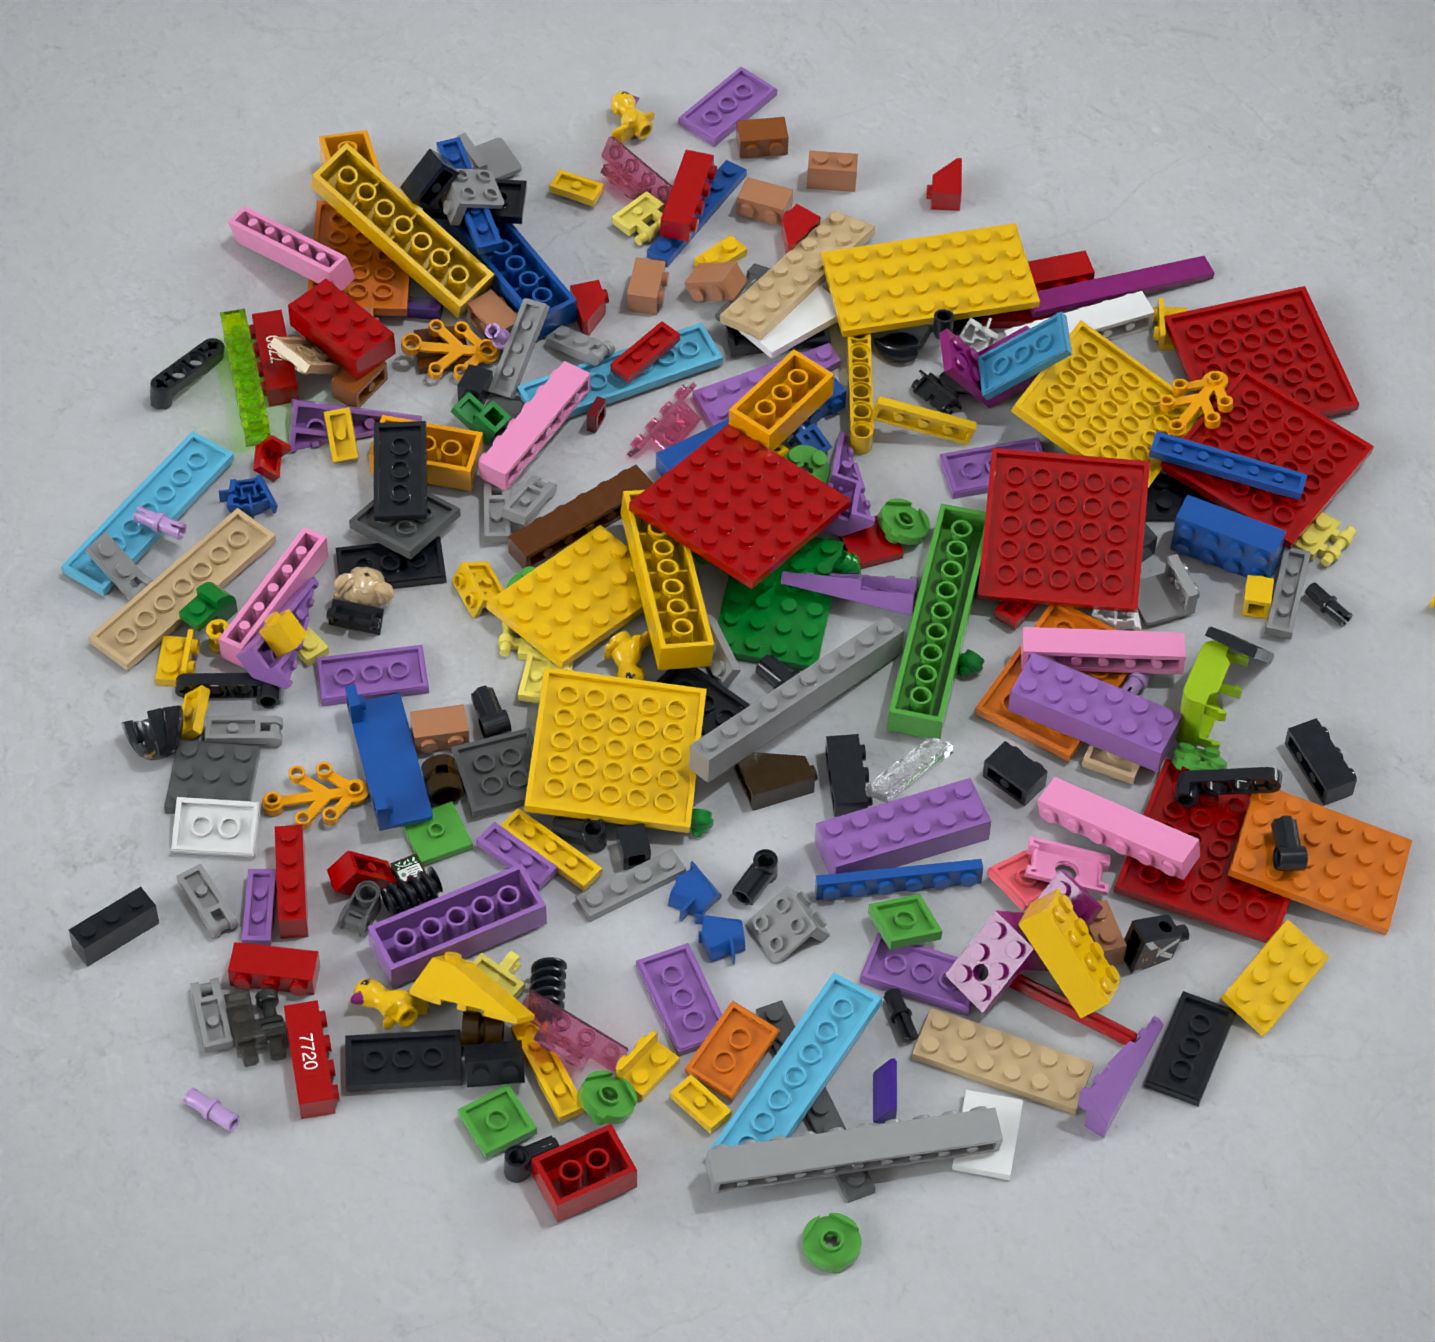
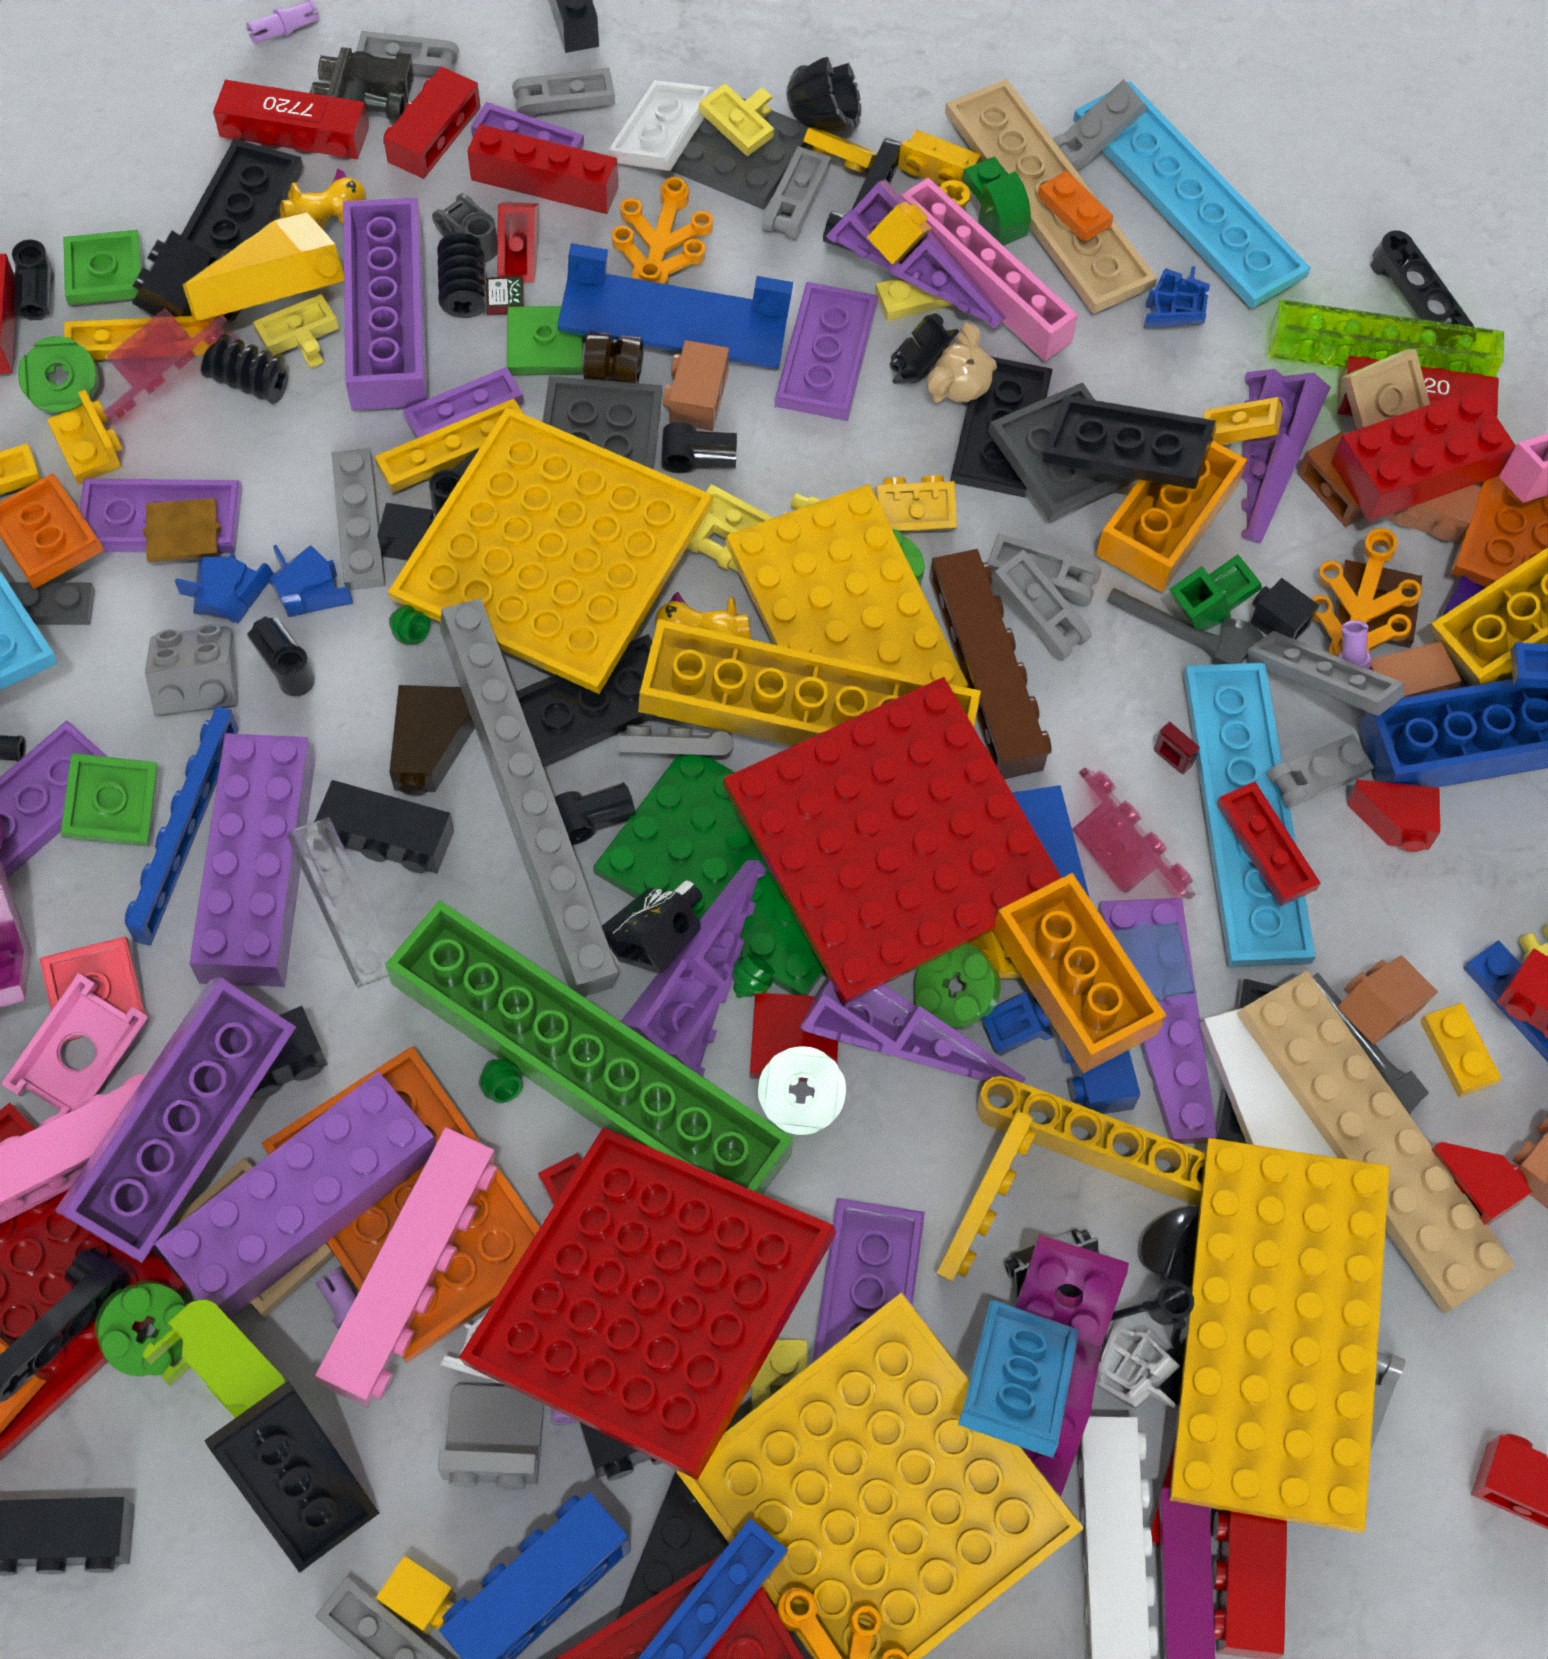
camera: 110 degrees right, 10 degrees up
lavender pin [133,506,187,540] -> none
red bracket [253,435,291,482] -> none
bright pink brick [478,361,591,491] -> none
nougat brick [627,257,669,315] -> none
none -> medium lavender brick [55,977,296,1263]
none -> pearl gold piece [142,498,221,562]
none -> black torso [602,880,703,973]
none -> light yellow plate [698,83,774,157]
none -> orange plate [1037,170,1114,242]
none -> clear light blue piece [1111,922,1195,1002]

